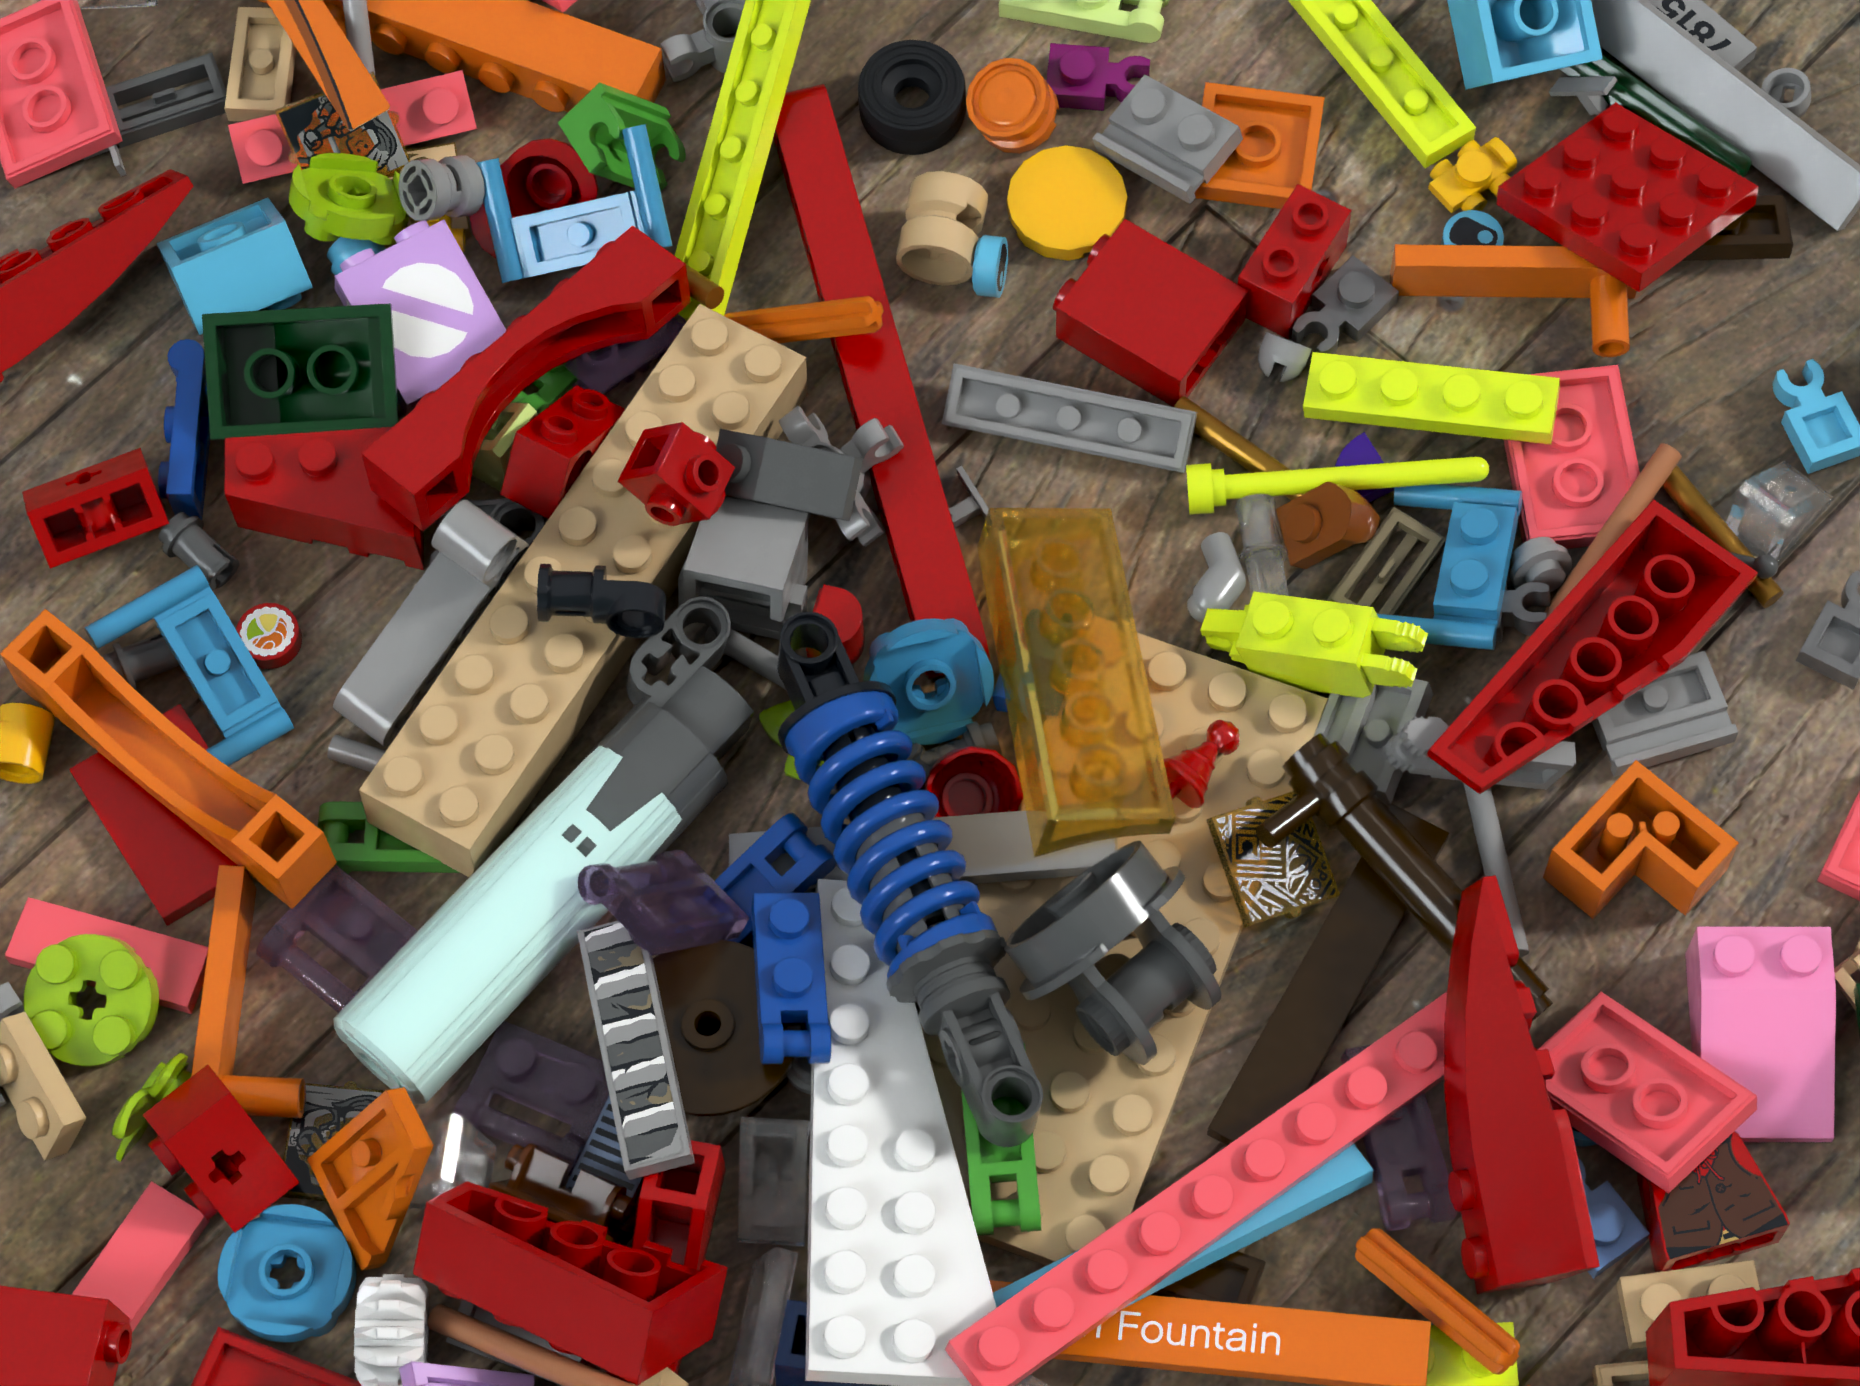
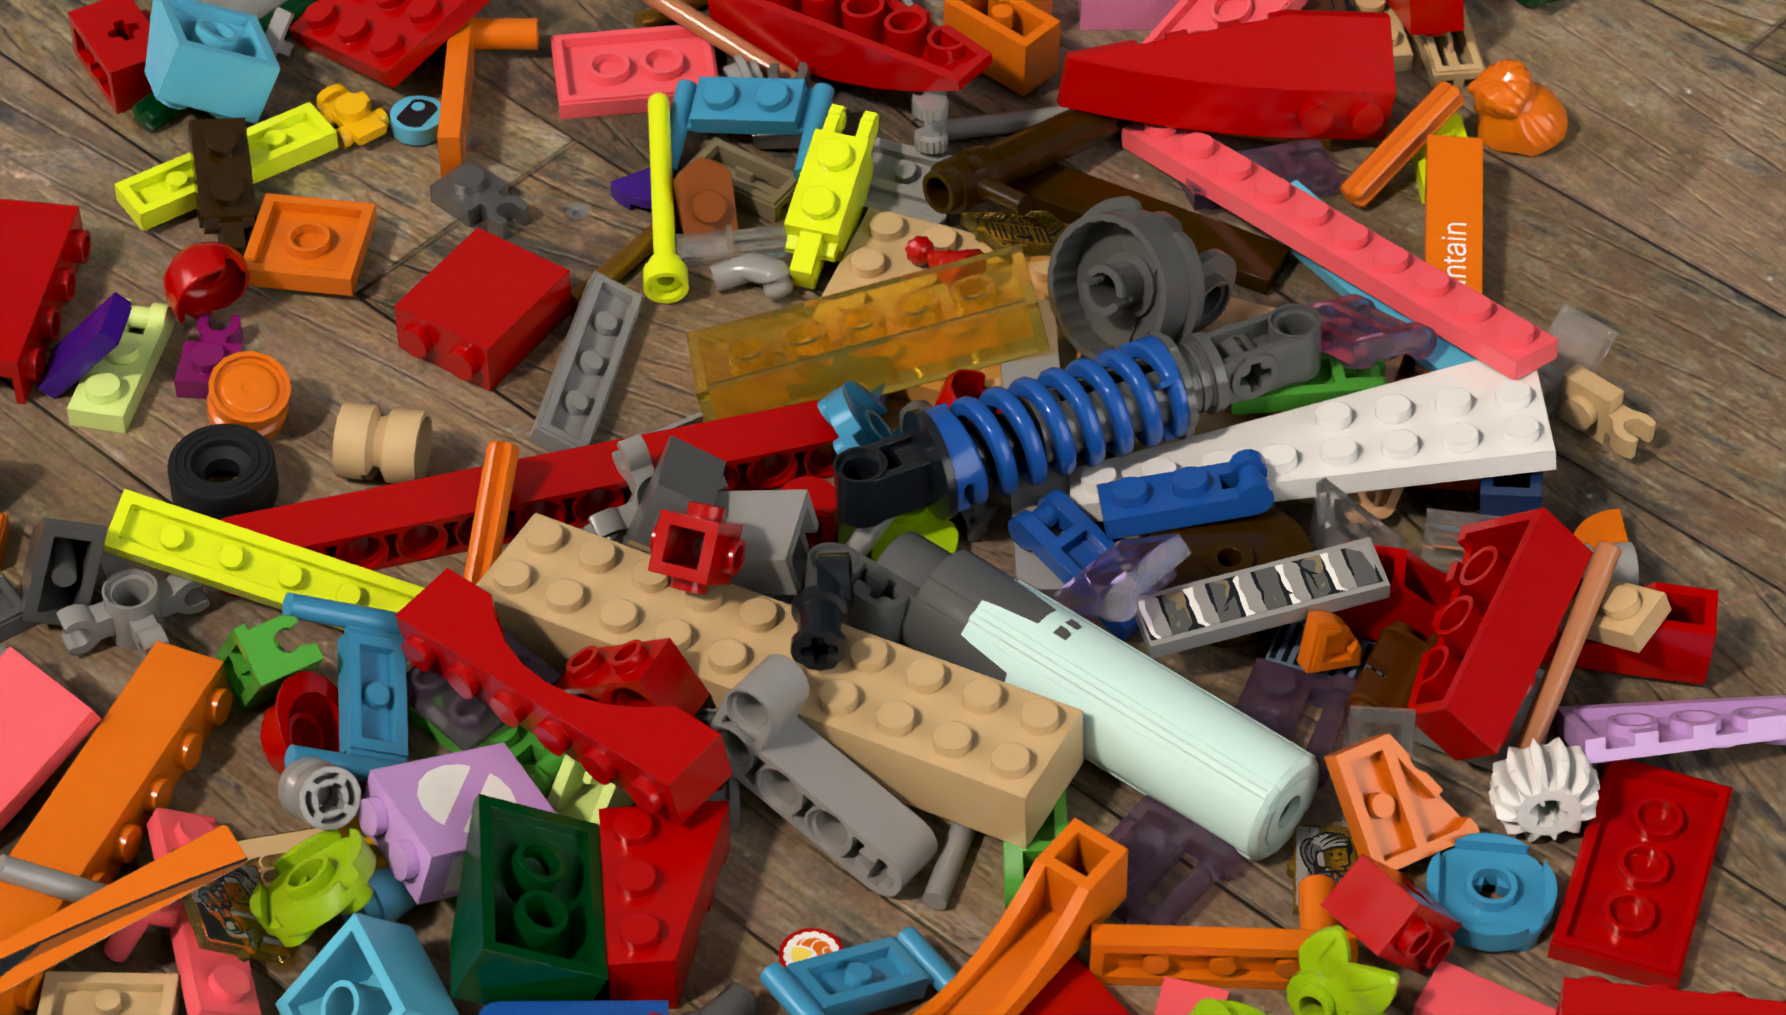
camera: 95 degrees left, 20 degrees down
medium azure tile [972,235,1008,298] -> none
yellow tile [1007,145,1128,261] -> none
light grey plate [1092,75,1243,204] -> none
red brick [1238,184,1352,339] -> none
light grey hinge [1258,332,1312,382] -> none
neon yellow plate [1303,352,1560,445] -> none
none -> red hair [163,242,250,323]
none -> dark brown hinge [188,118,257,256]
none -> orange tile [1297,610,1362,674]
none -> clear purple plate [1307,294,1437,369]

